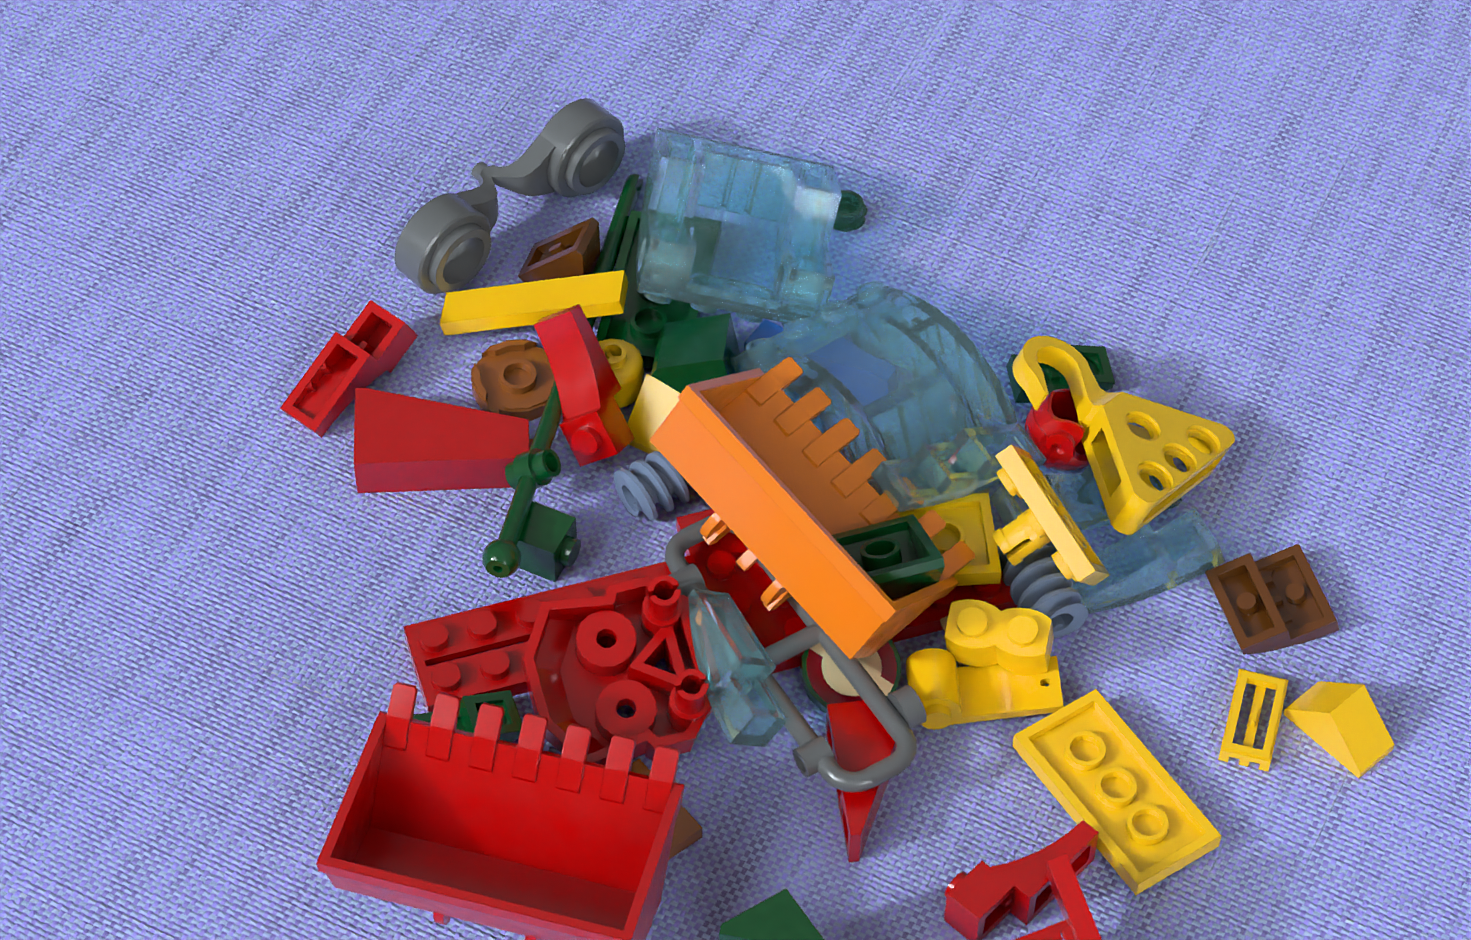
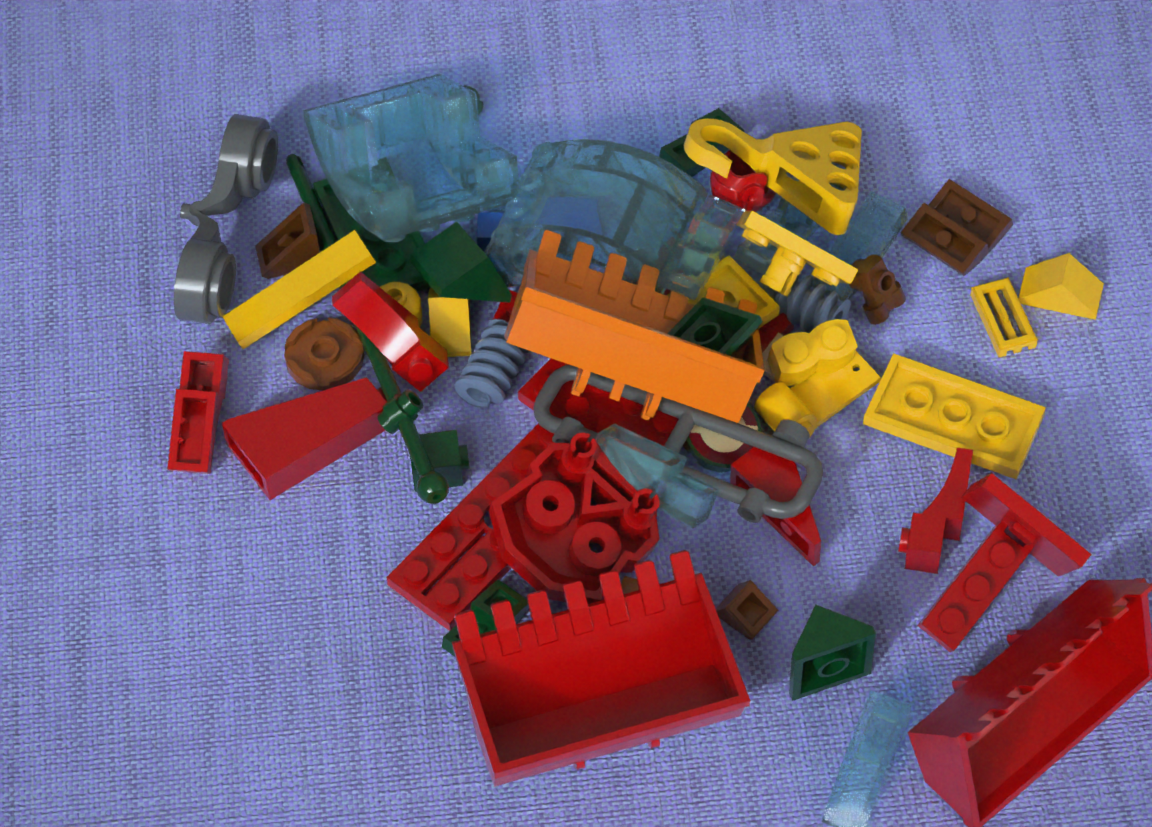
camera: 30 degrees left, 5 degrees up
none -> dark orange slope [715,580,779,640]
none -> reddish brown plate [849,255,906,324]

